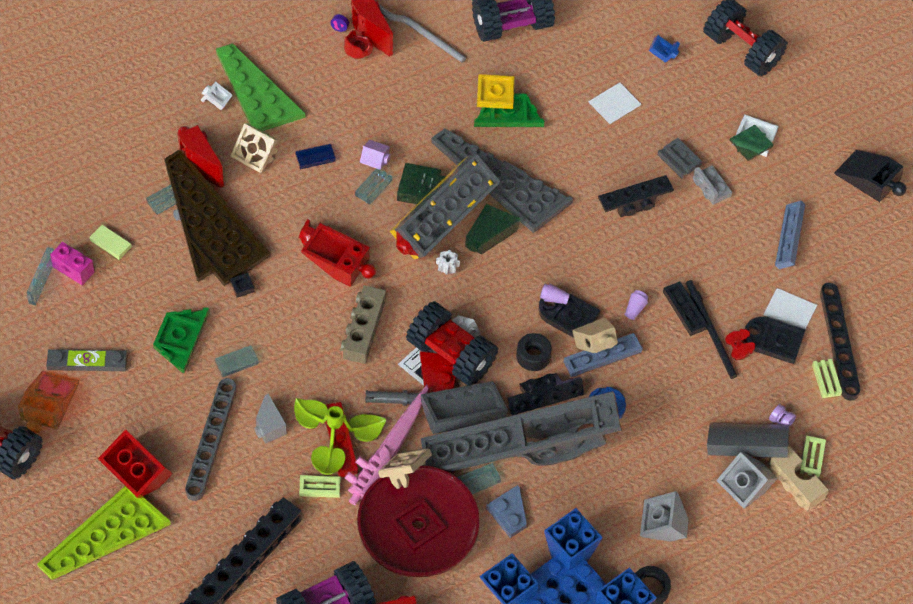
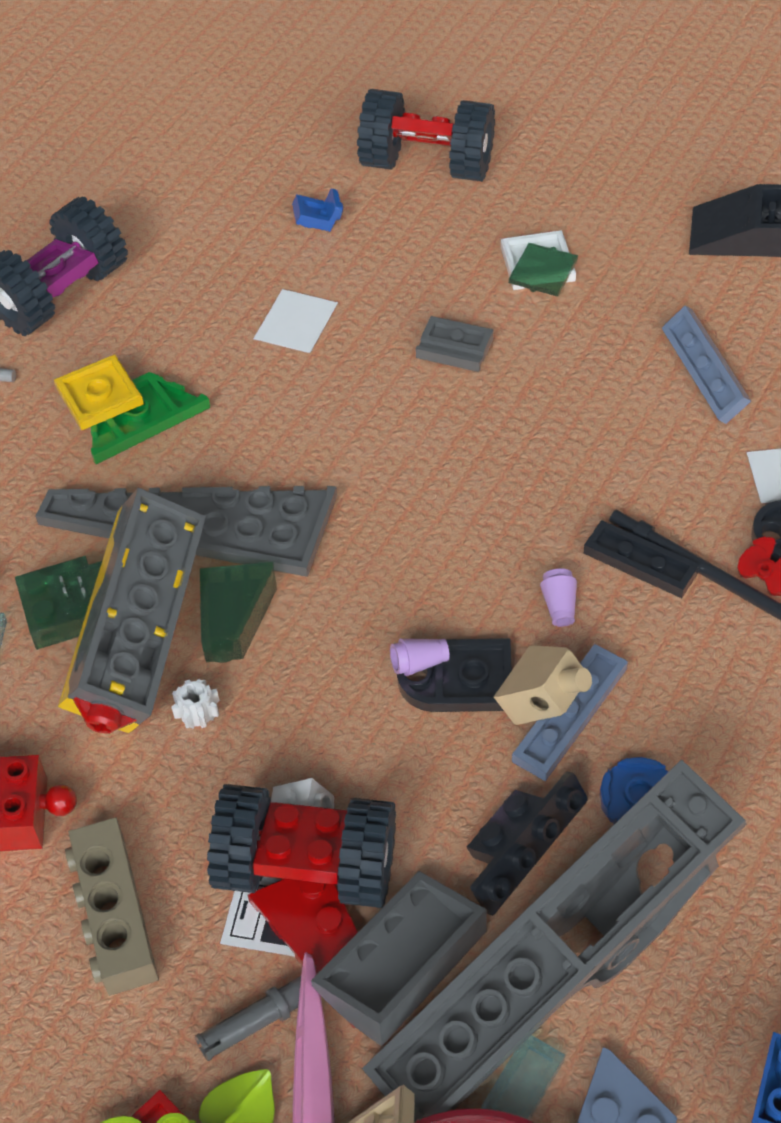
camera: 25 degrees left, 5 degrees down
black tyre [516,333,552,371] -> none
black bracket [598,175,674,217] -> none
light grey bracket [693,165,732,205] -> none

